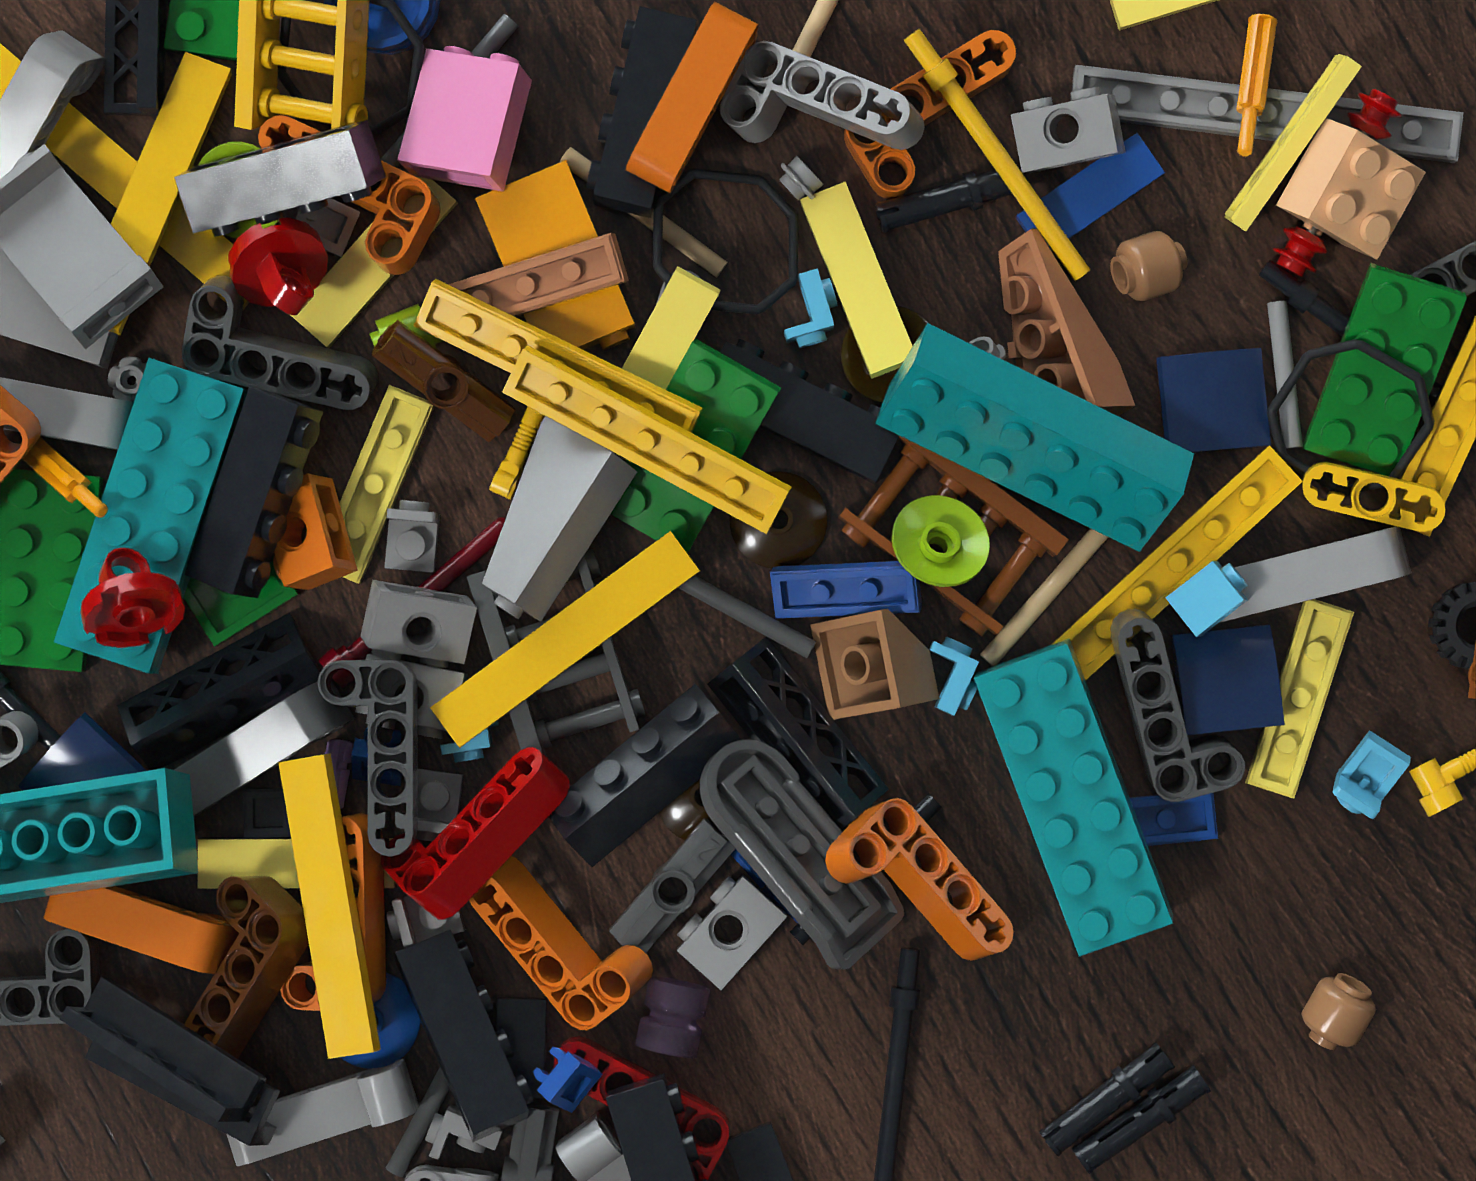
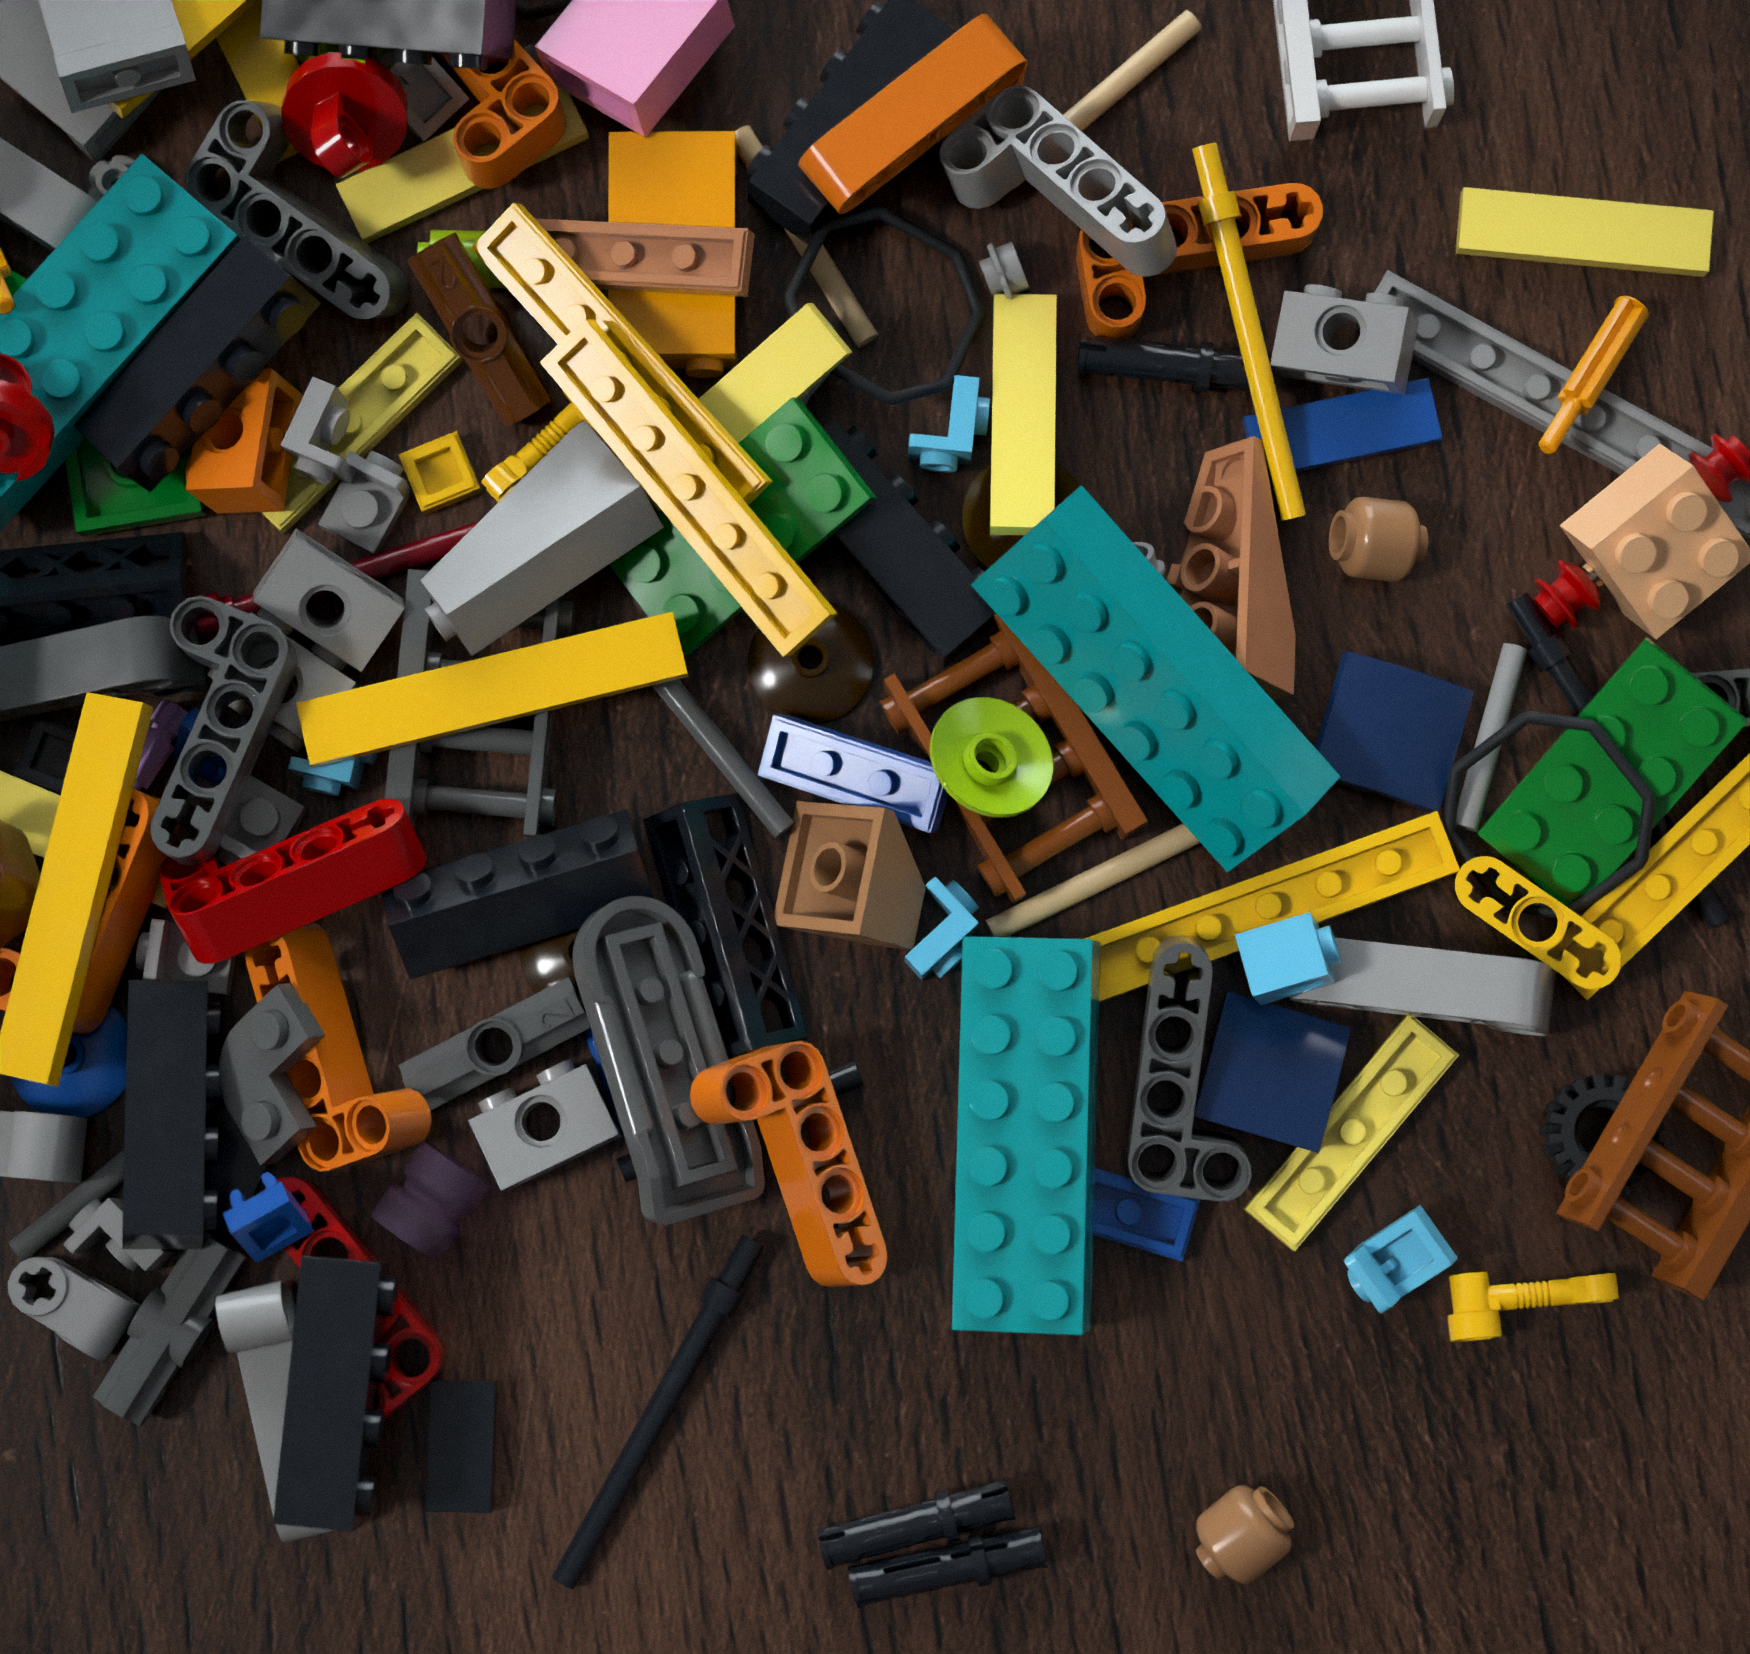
camera: 25 degrees right, 5 degrees down
light yellow tile [1225,54,1362,231] -> none
none -> dark grey plate [219,983,325,1166]
none -> light grey bracket [281,376,356,485]
none -> yellow tile [398,431,482,516]

